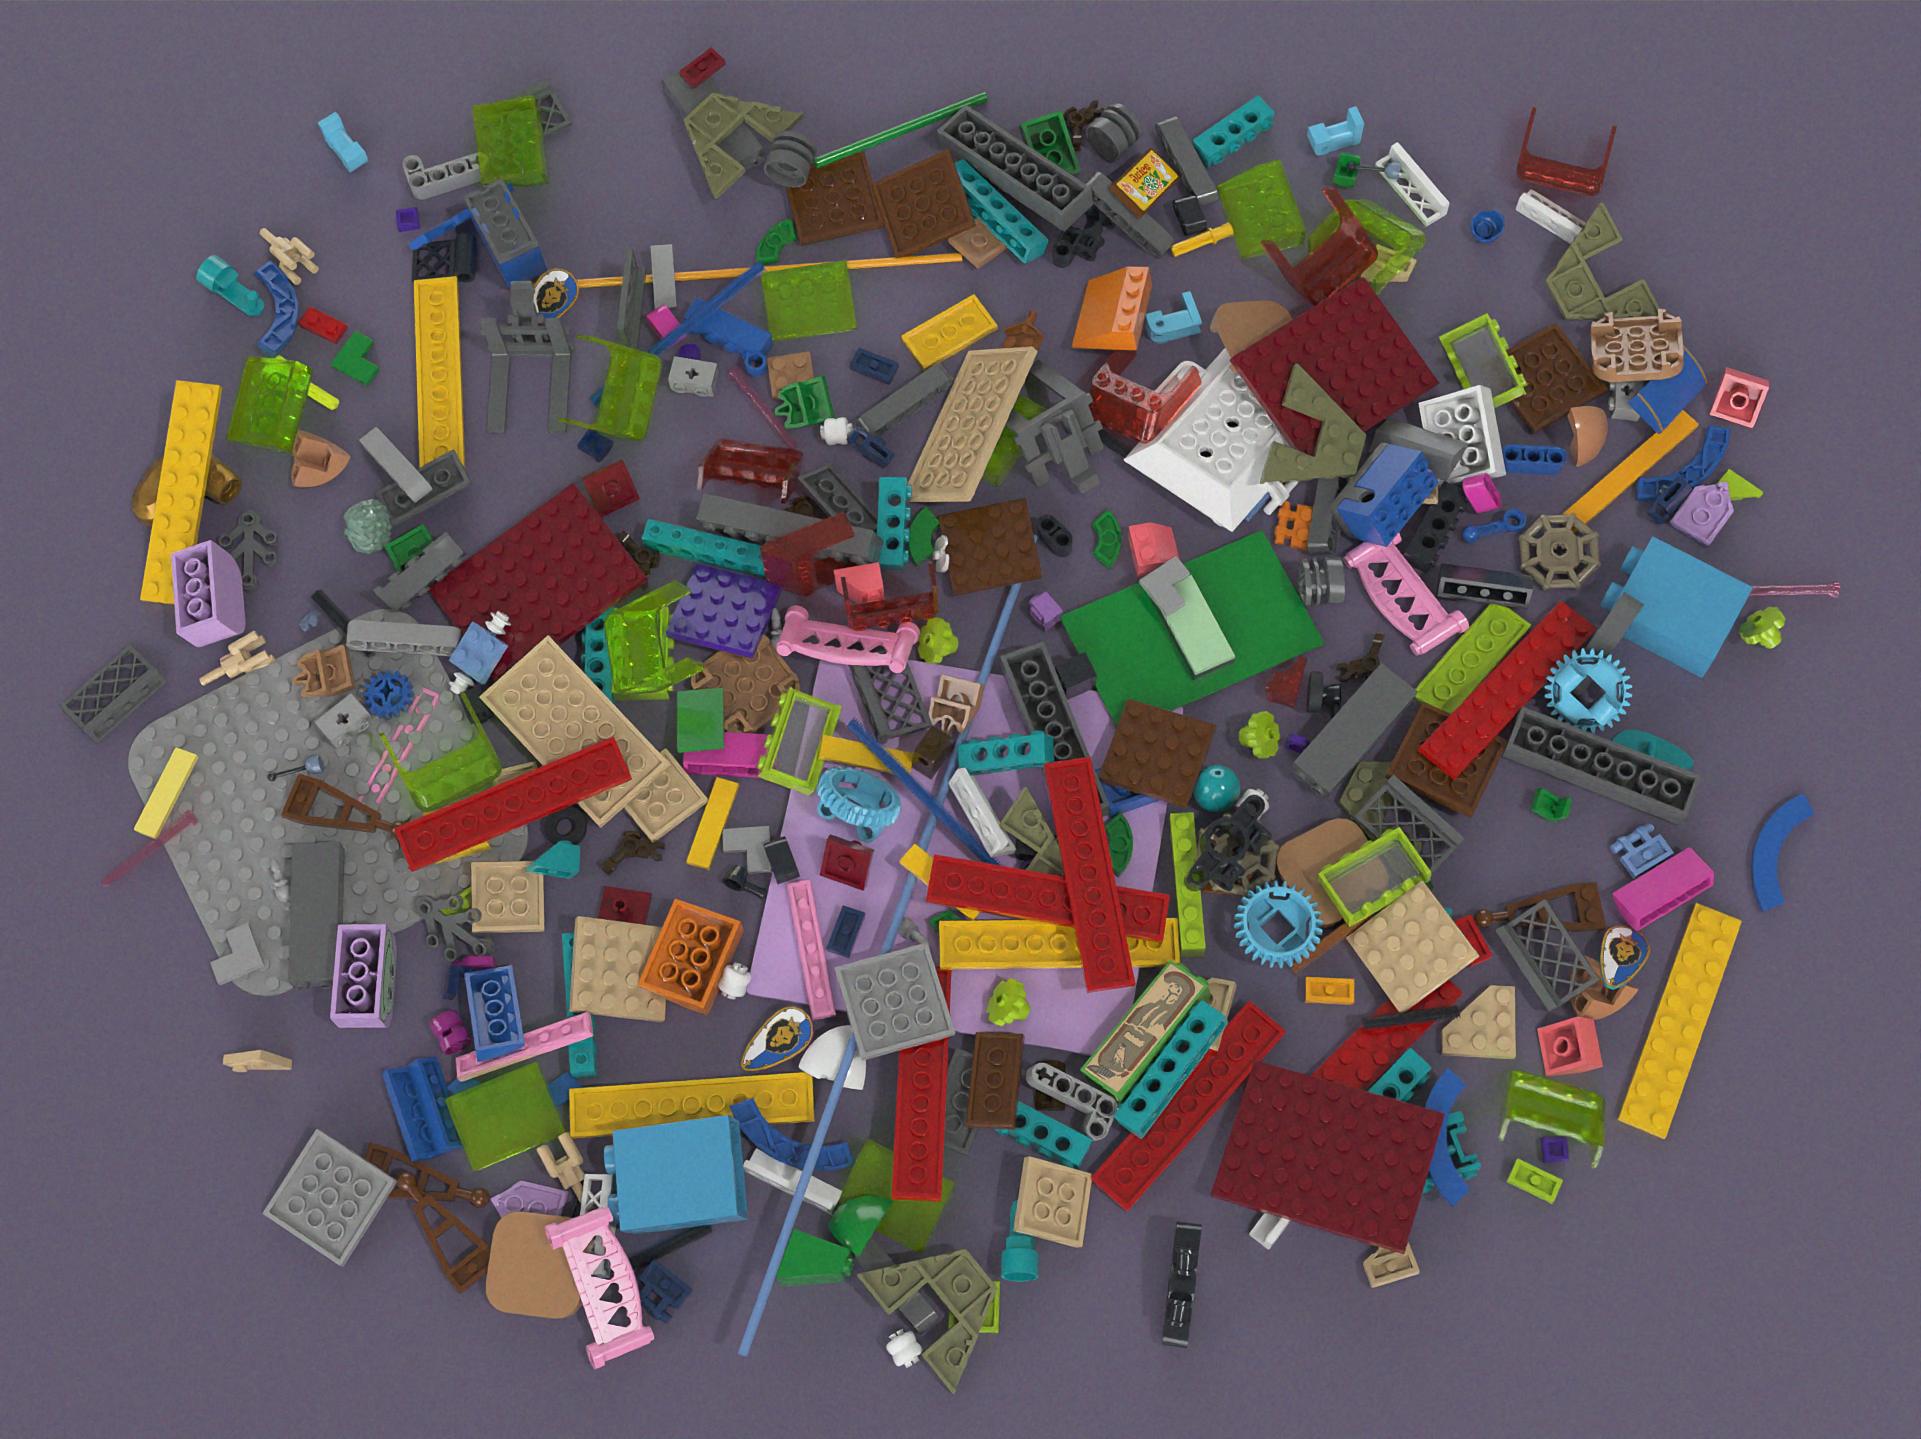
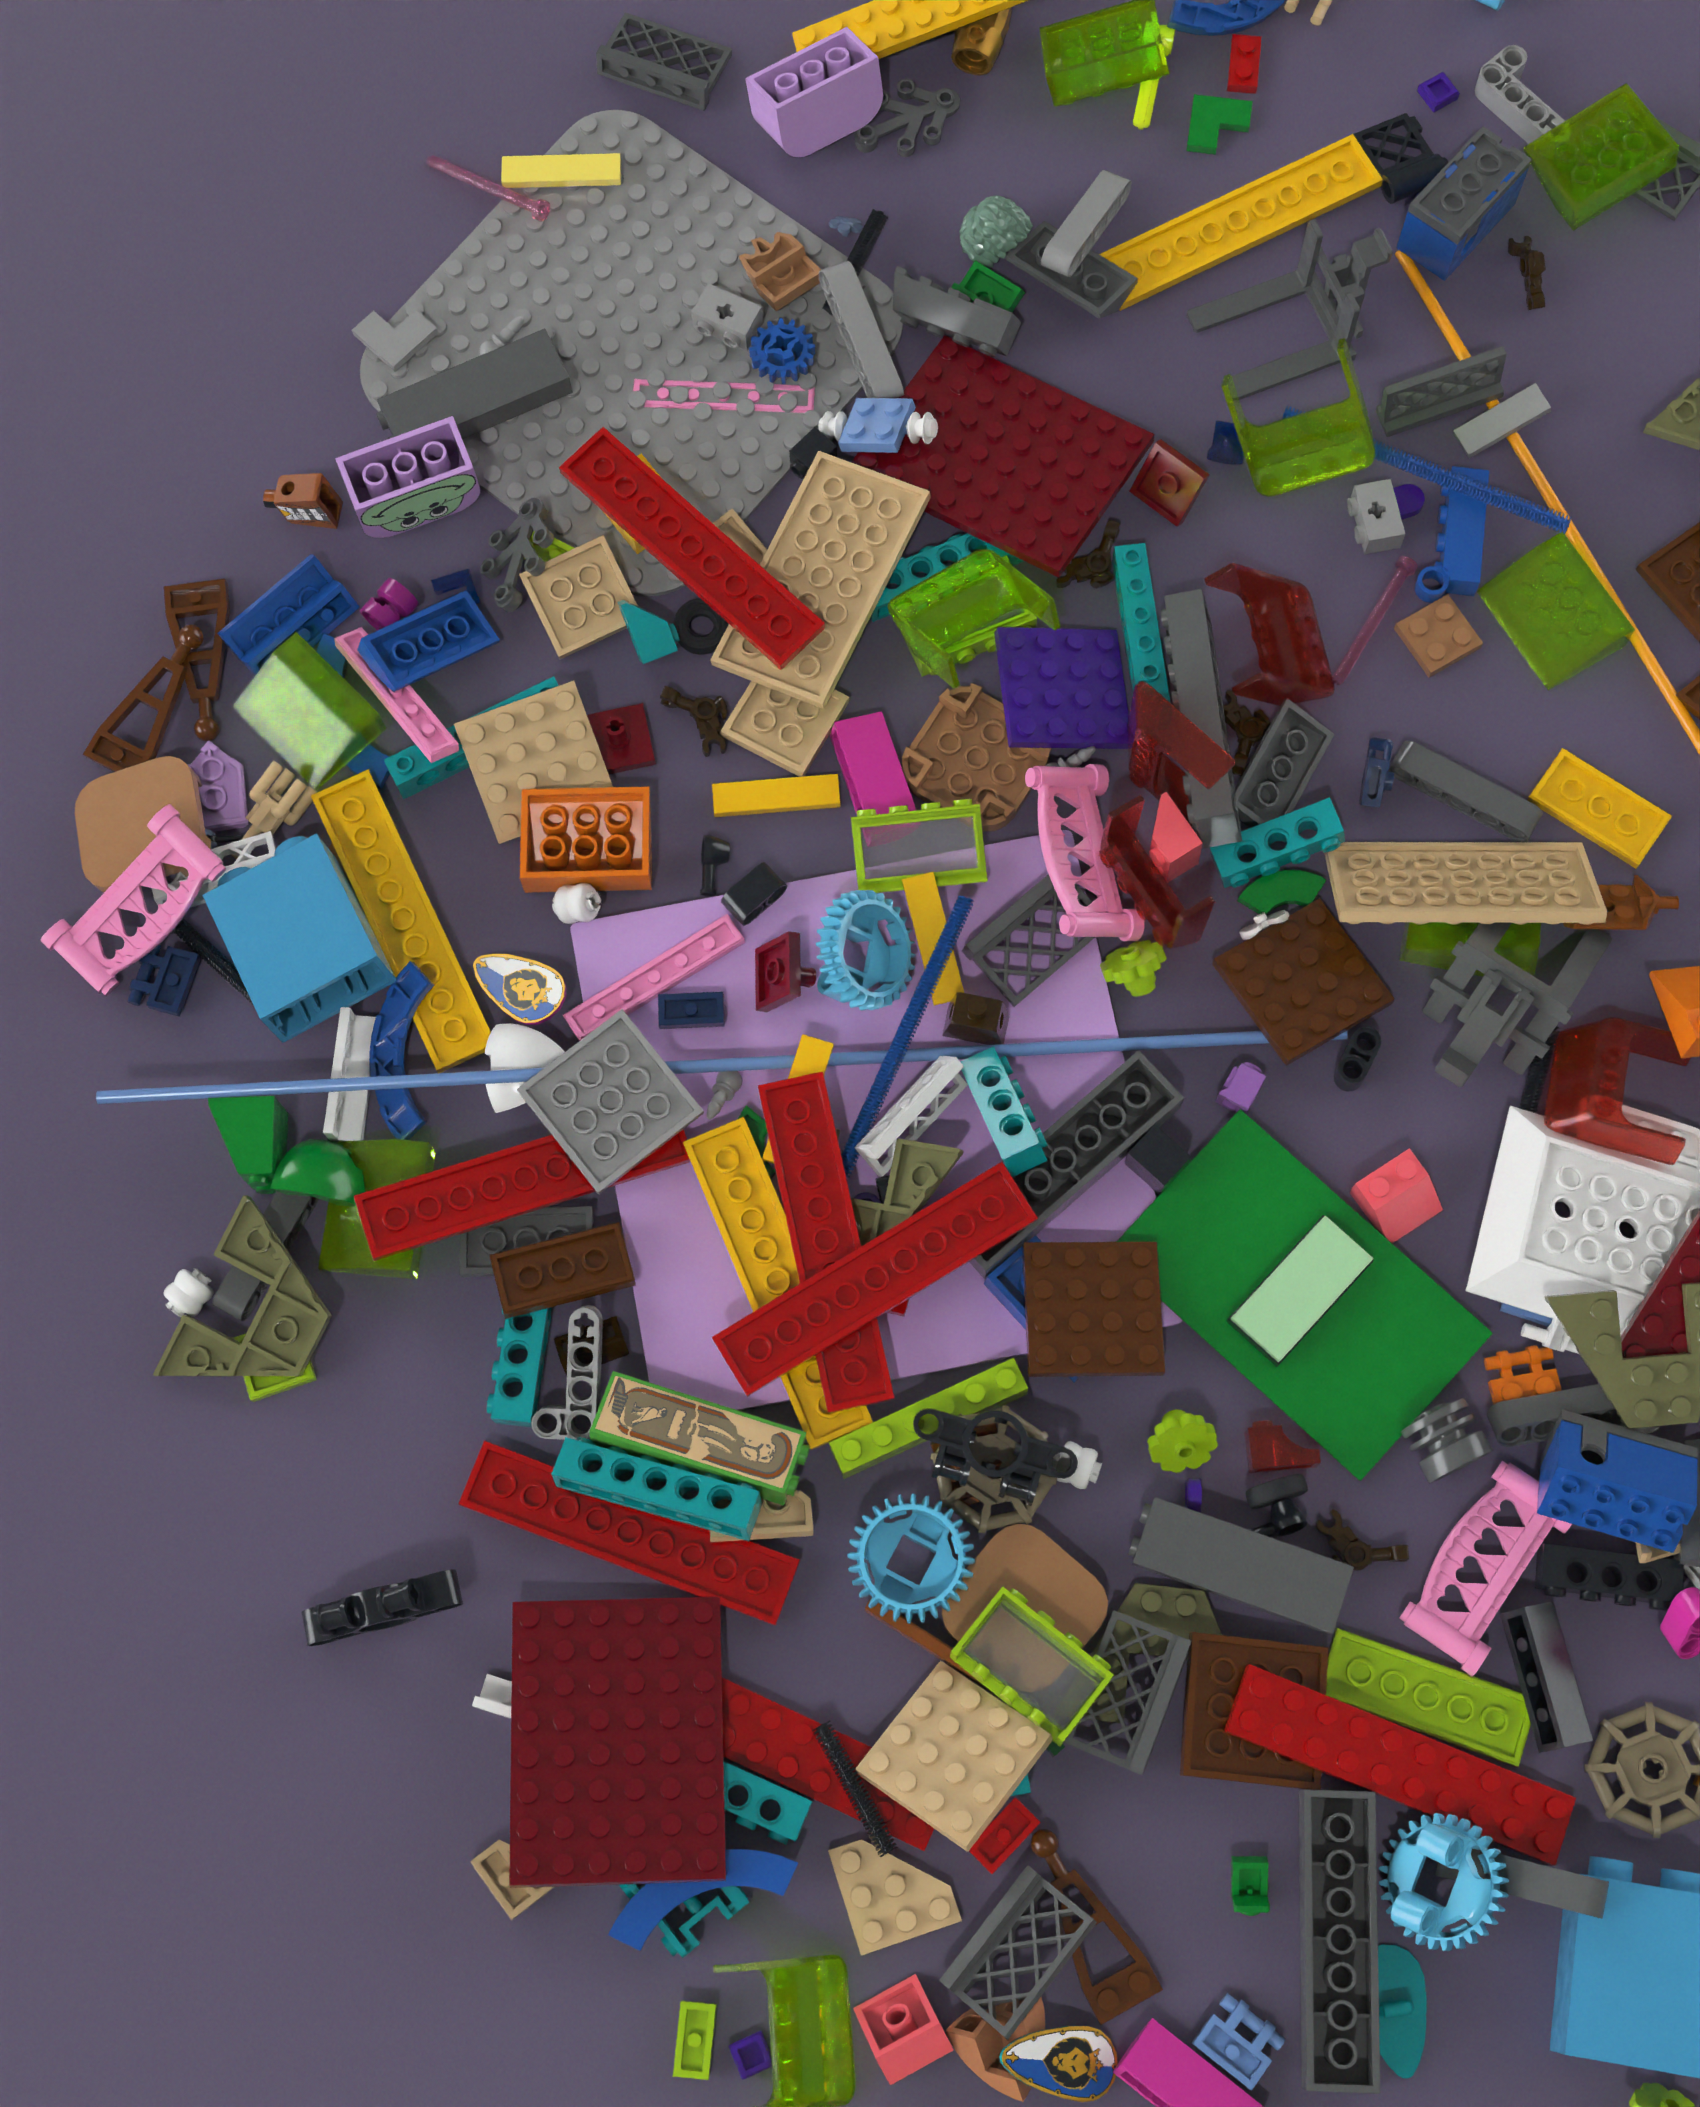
camera: 70 degrees right, 5 degrees up
tan plant [199,630,276,686] -> none
tan wing [223,1050,292,1072] -> none
light grey plate [262,1129,397,1266] -> none
hinge [267,754,324,781] -> none
reddish brown plate [281,773,406,839] -> none
nougat brick [291,429,350,487] -> none
clear neon green windscreen [379,691,502,812] -> none
blue tile [409,183,514,250] -> none
magenta tile [453,955,497,971] -> none
shield [526,268,579,335] -> none
dark pink beam [646,304,687,348] -> none
green tile [677,688,725,753] -> none
light grey tile [723,826,772,874] -> none
green tile [756,219,796,266] -> none
green plate [775,376,836,429] -> none
white piece [820,417,853,446] -> none
dark blue plate [850,348,899,385] -> none
medium nougat plate [928,674,985,736] -> none
lime plant [986,978,1031,1027] -> none
teal piece [1001,1200,1039,1282] -> none
tan plate [1013,1156,1093,1248] -> none
green tile [1092,509,1122,570] -> none
green tile [1104,812,1133,878] -> none
light grey tile [1139,556,1190,617] -> none
teal piece [1193,764,1241,813] -> none
light orange plate [1305,977,1354,1005] -> none
blue piece [1462,509,1526,543] -> none
none -> dark orange torso [263,473,343,529]
none -> dark brown piece [1508,236,1546,310]

